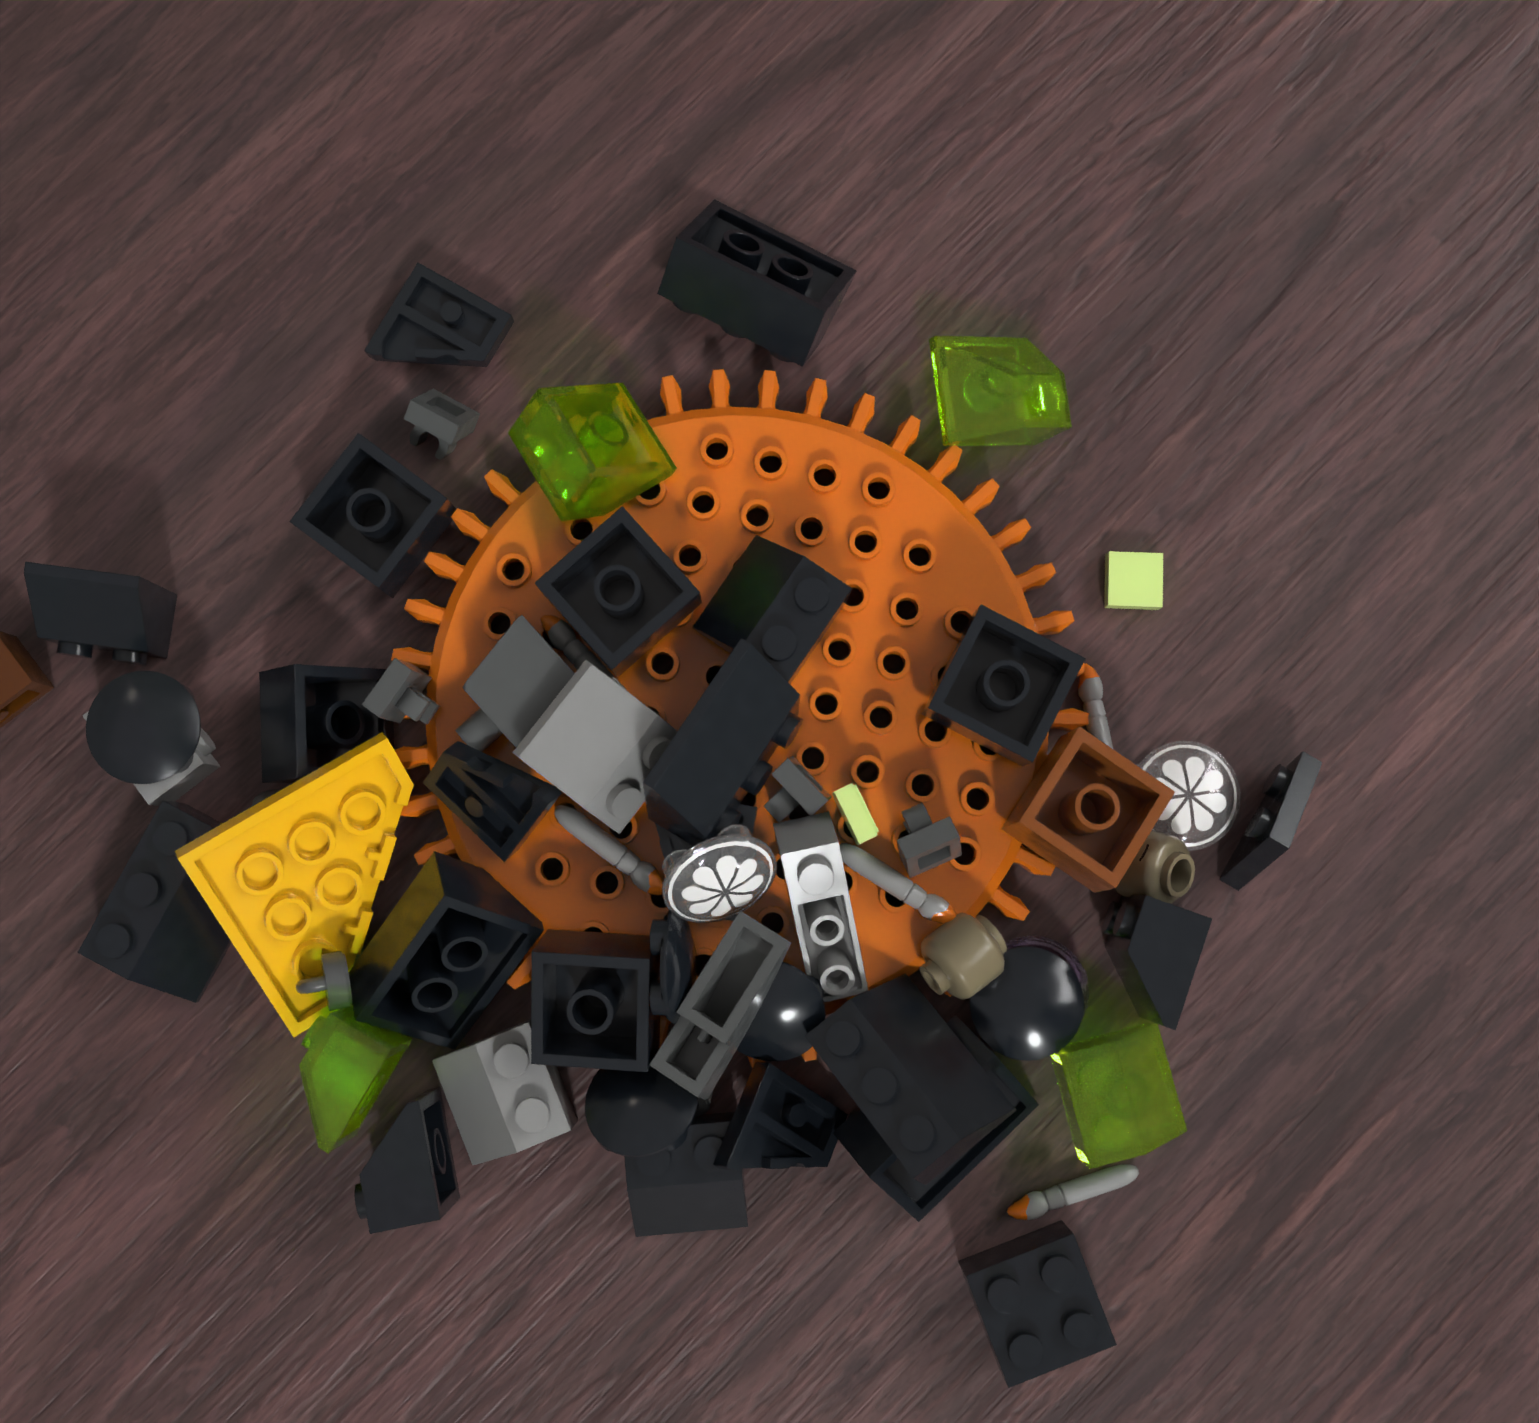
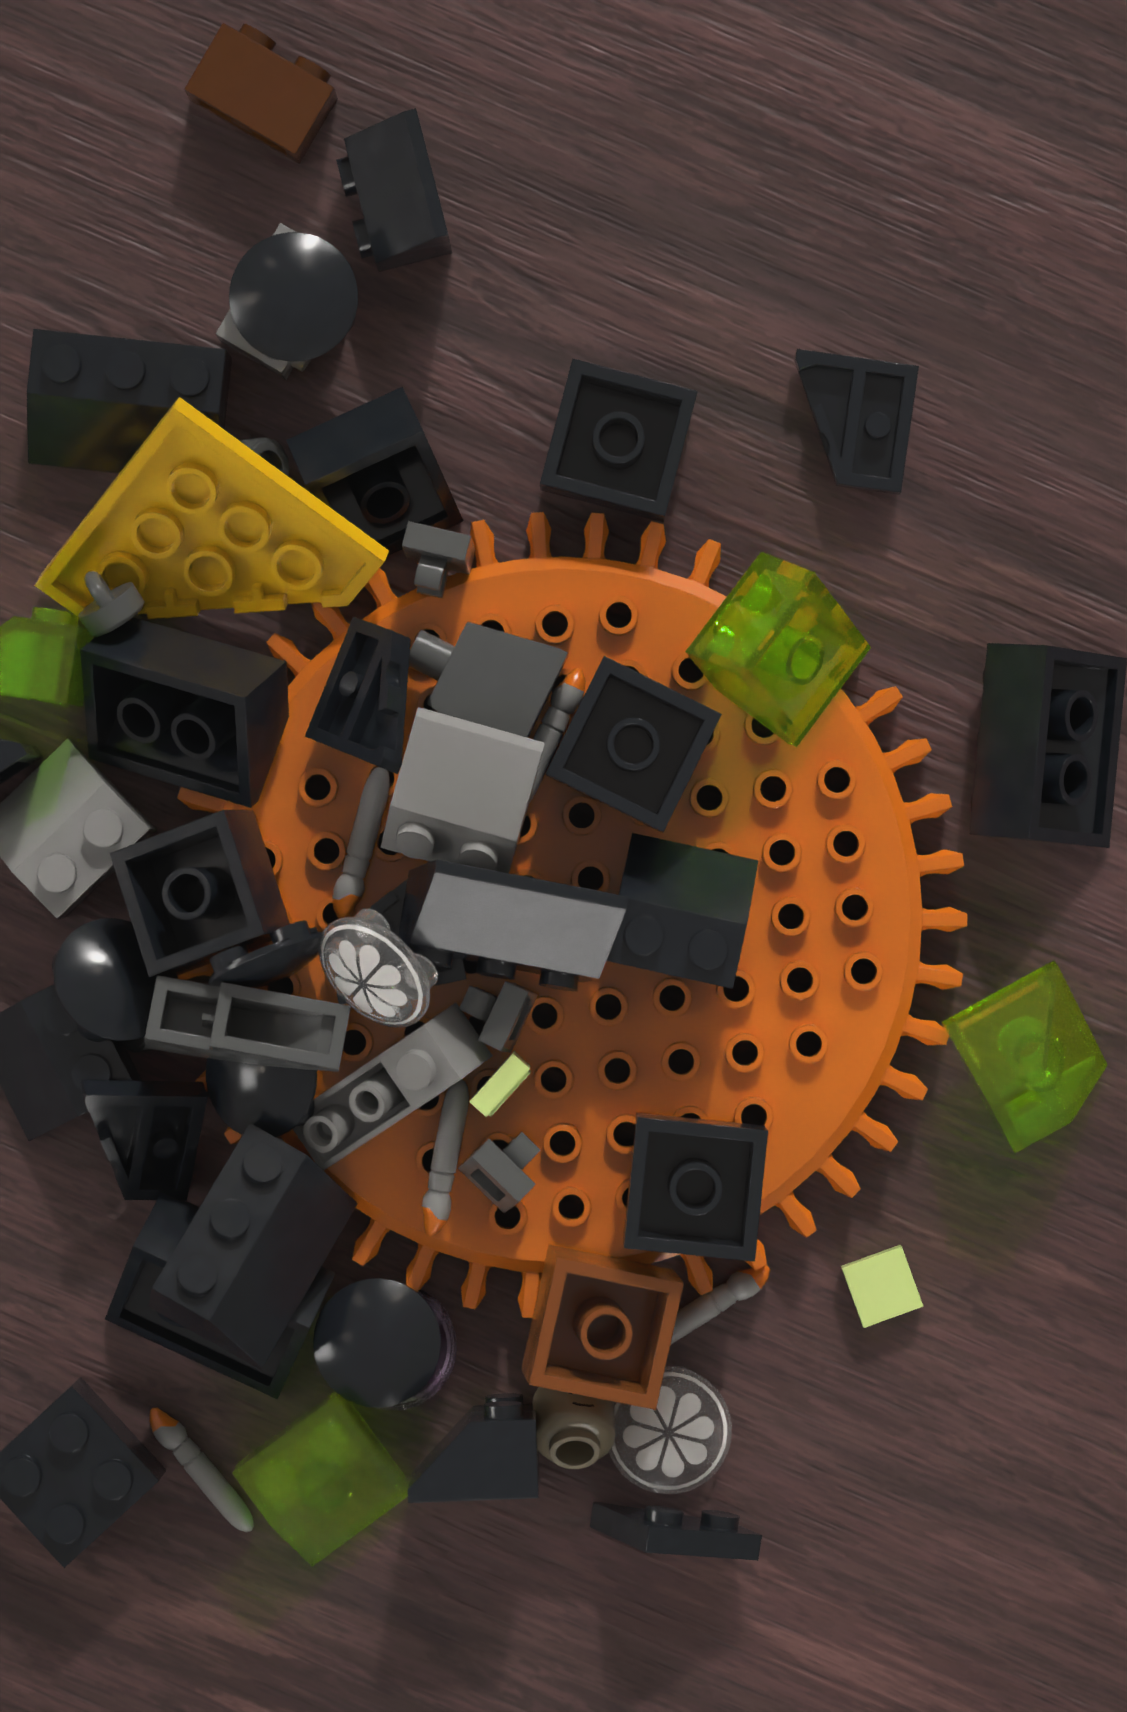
camera: 75 degrees right, 5 degrees up
dark grey tile [404,388,480,460] -> none
dark tan head [919,913,1007,999] -> none

